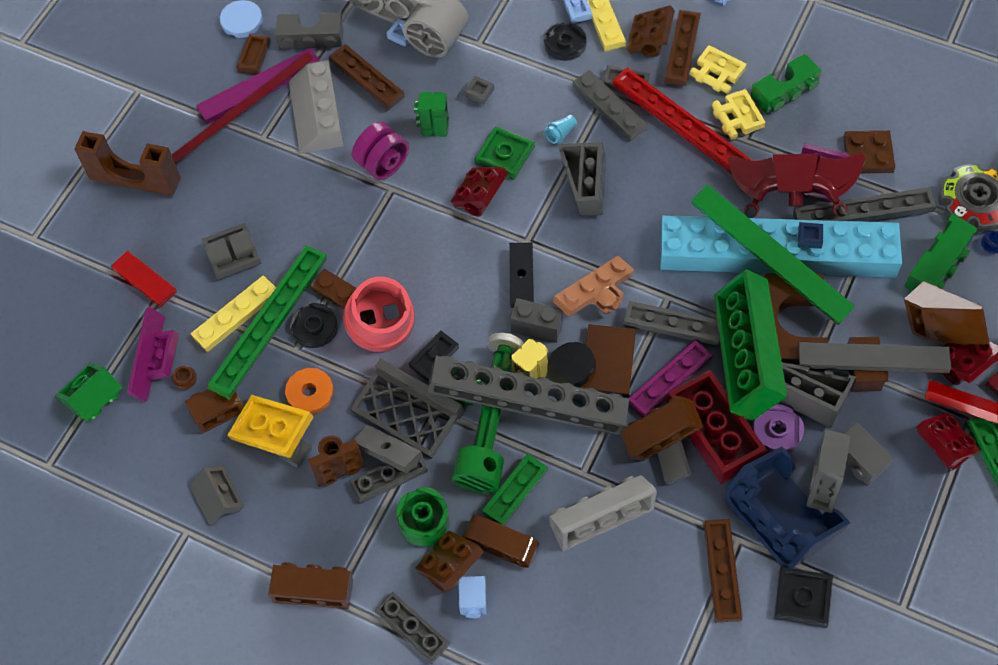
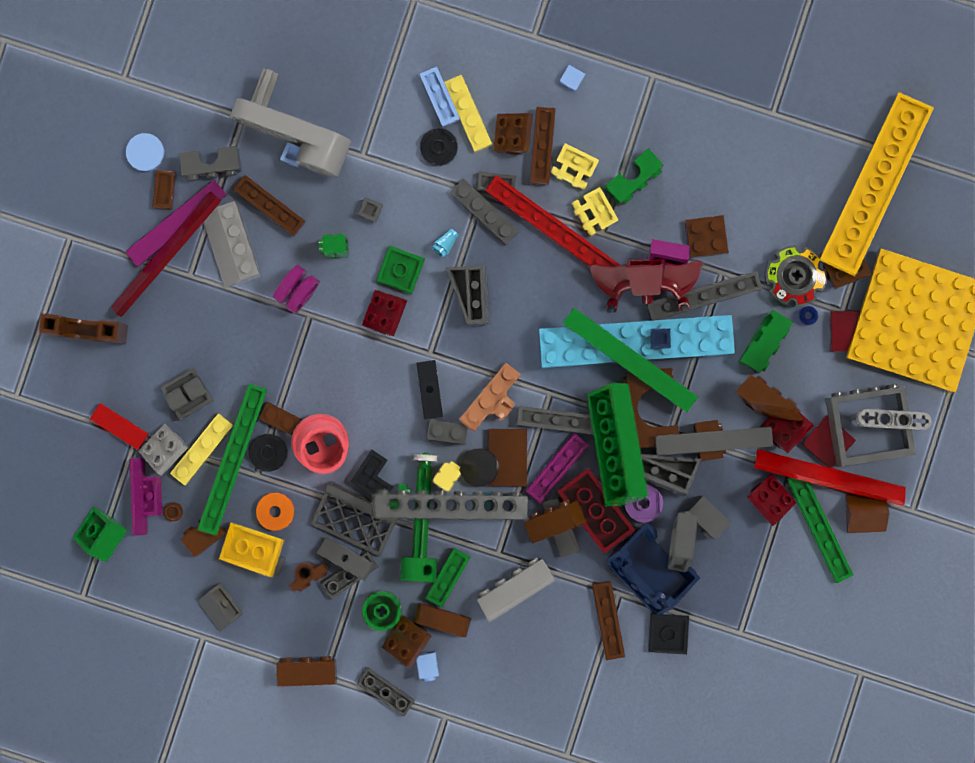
camera: 15 degrees left, 25 degrees up
none -> light grey plate [138,424,188,476]

